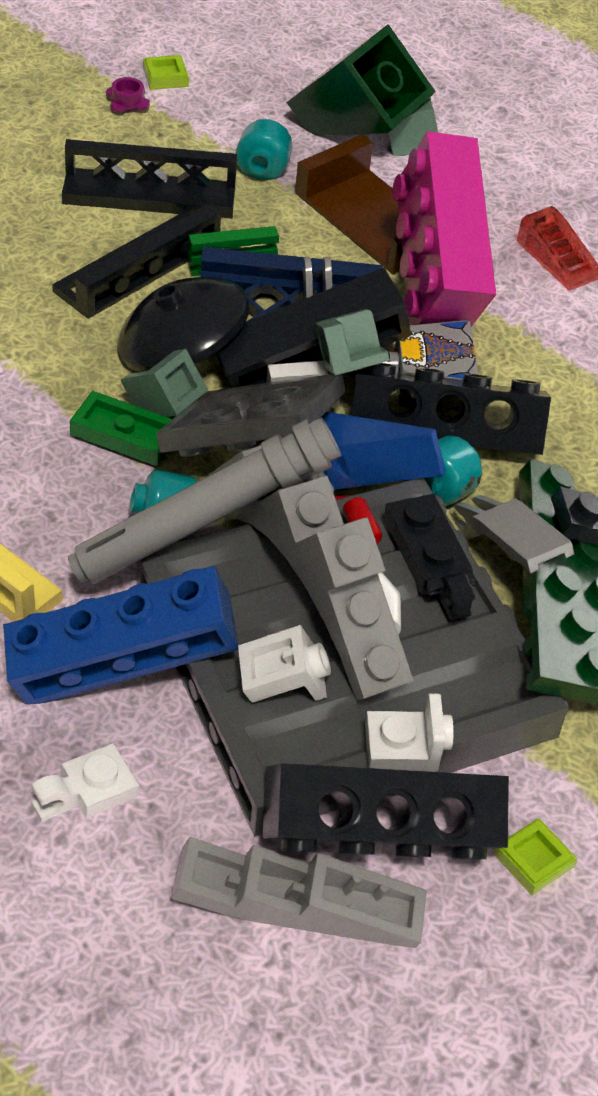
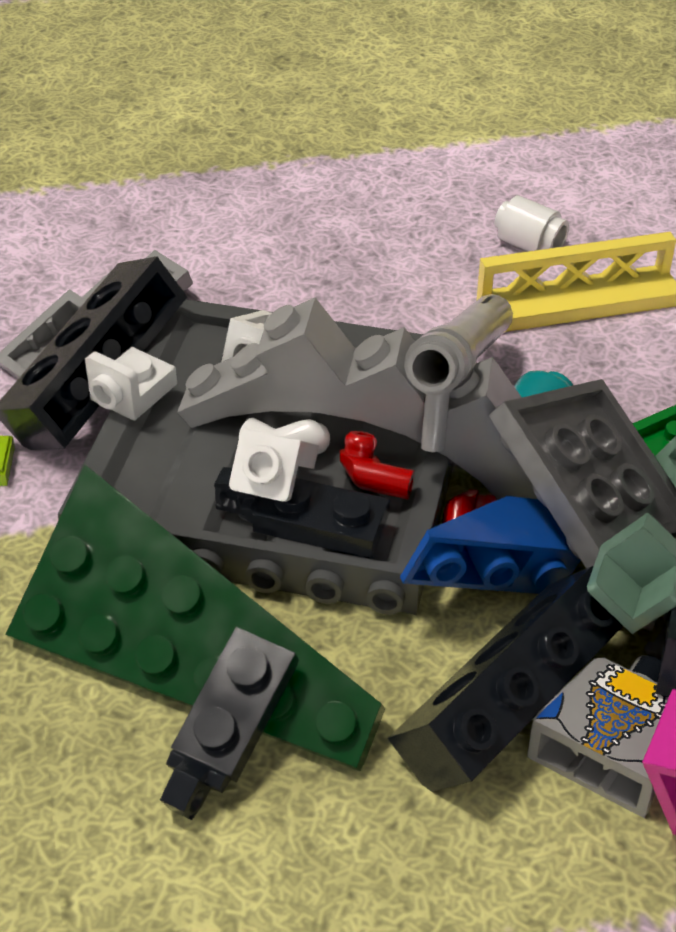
camera: 130 degrees right, 5 degrees down
blue brick [3,566,239,705] -> none
white plate [31,743,139,822] -> none
teal head [412,436,482,507] -> none
light grey arm [454,495,574,574] -> none
none -> white bracket [229,428,319,502]

